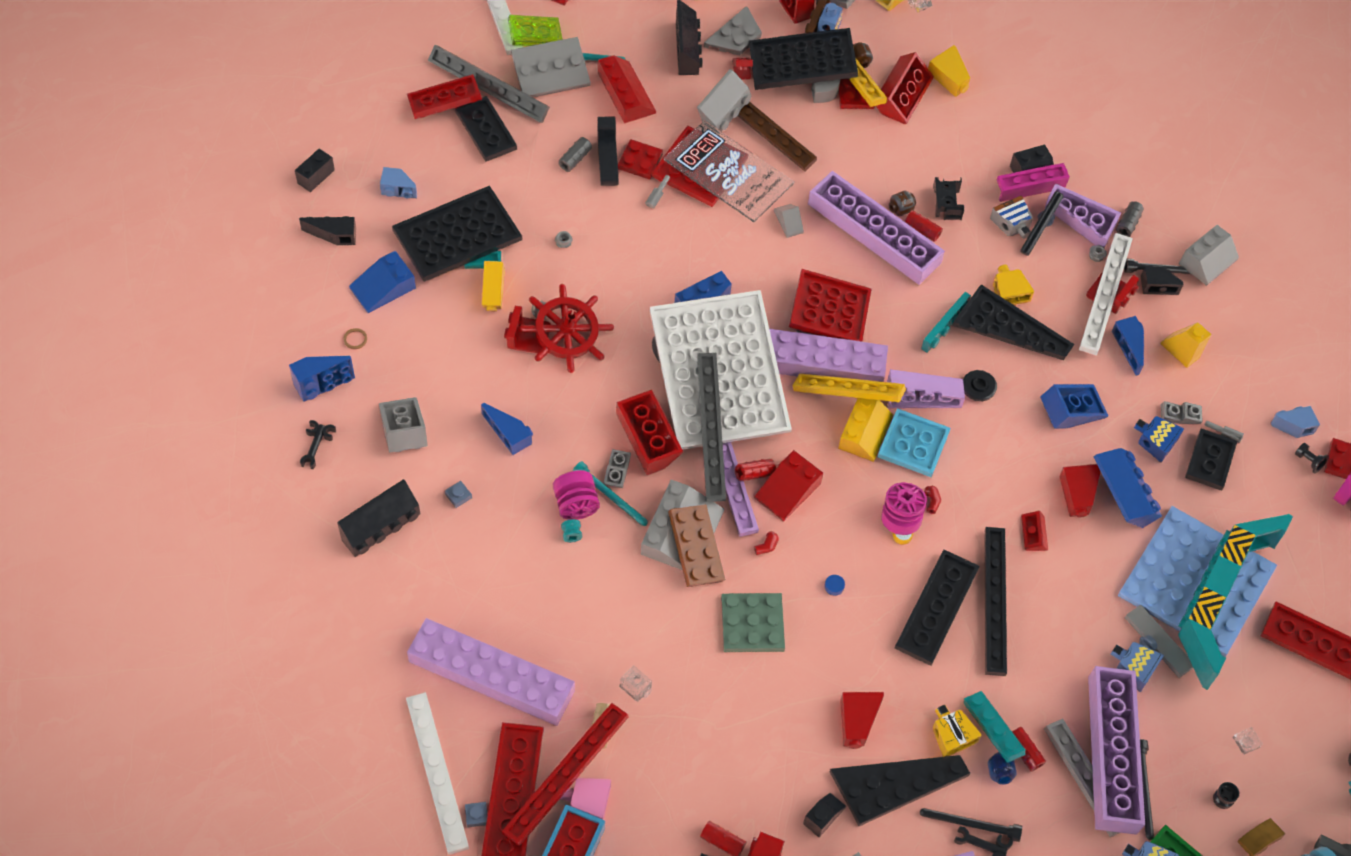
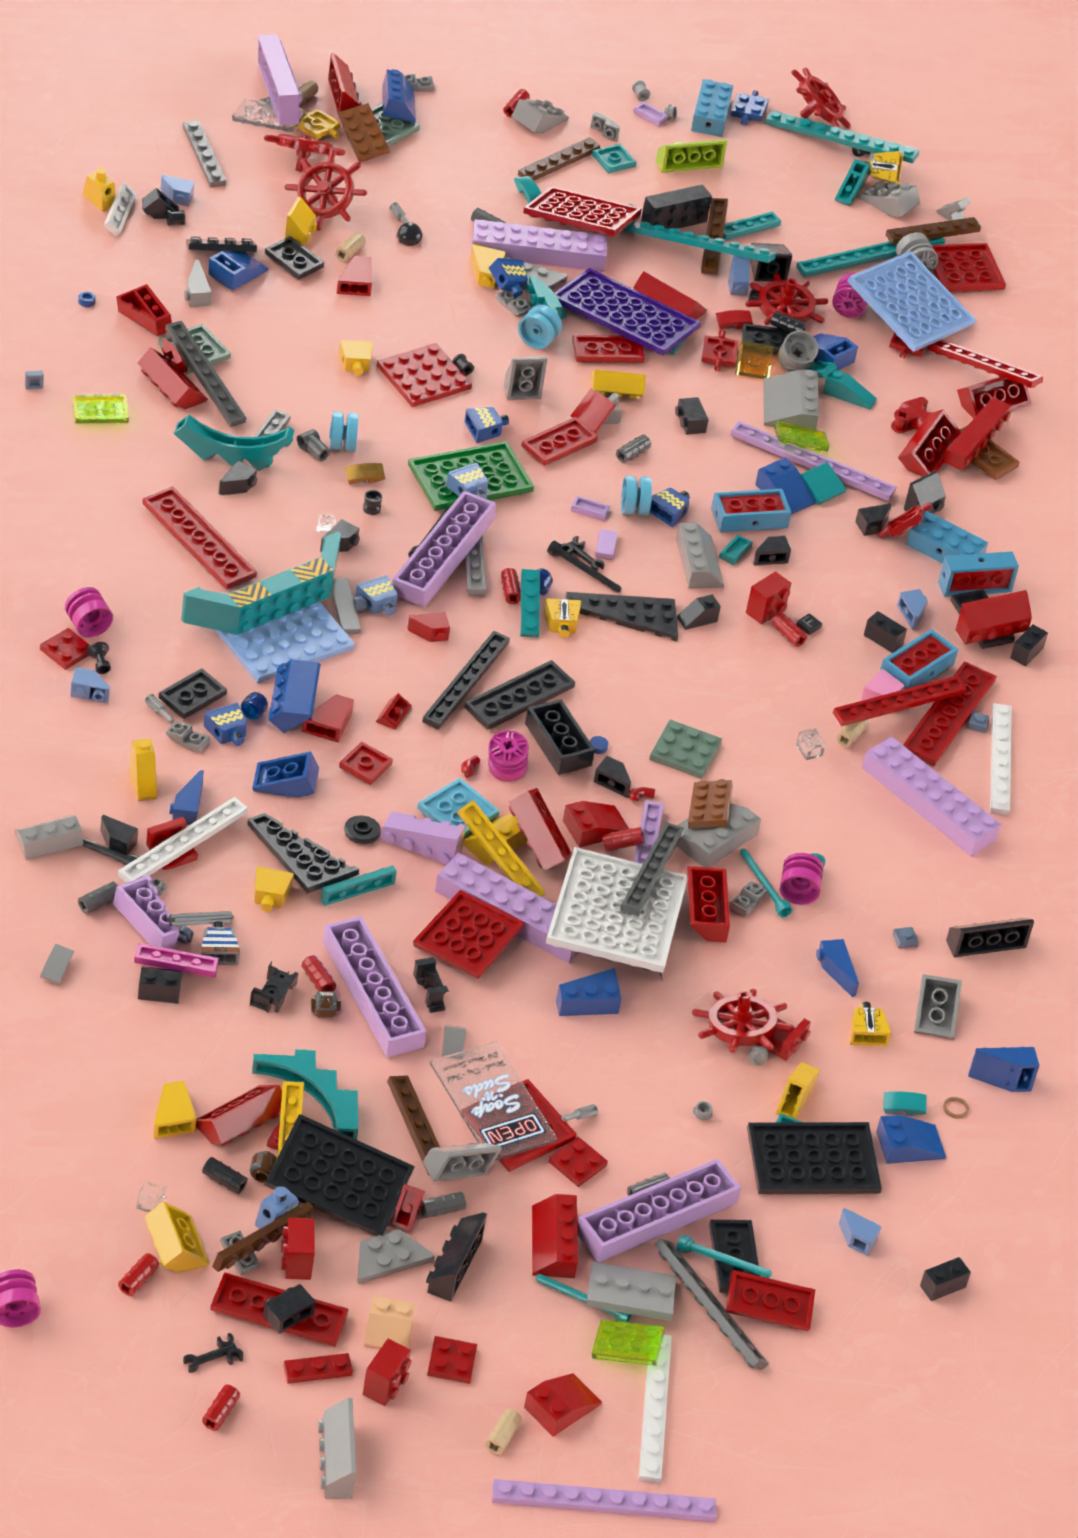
camera: 160 degrees left, 15 degrees down
black slope [299,216,356,246] -> none
black bar [300,420,336,469] -> none
black beam [597,116,619,186] -> none
red slope [840,692,884,749] -> none
none -> light grey slope [40,943,74,985]
none -> black axle [202,1157,248,1194]
none -> clear blue head [240,692,268,720]
none -> teal arch [252,1049,358,1140]
none -> slope [320,519,360,552]
none -> red plate [339,741,393,785]
none -> red slope [407,612,450,642]
none -> black piece [413,957,449,1013]
none -> dark grey axle [420,1192,466,1219]
none -> slope [508,788,572,871]
none -> black brick [525,699,595,775]
none -> lavender brick [577,1159,741,1263]
none -> black slope [594,756,631,798]
none -> teal piece [677,1235,772,1278]
none -> yellow torso [850,1002,891,1046]
none -> teal slope [883,1091,927,1116]

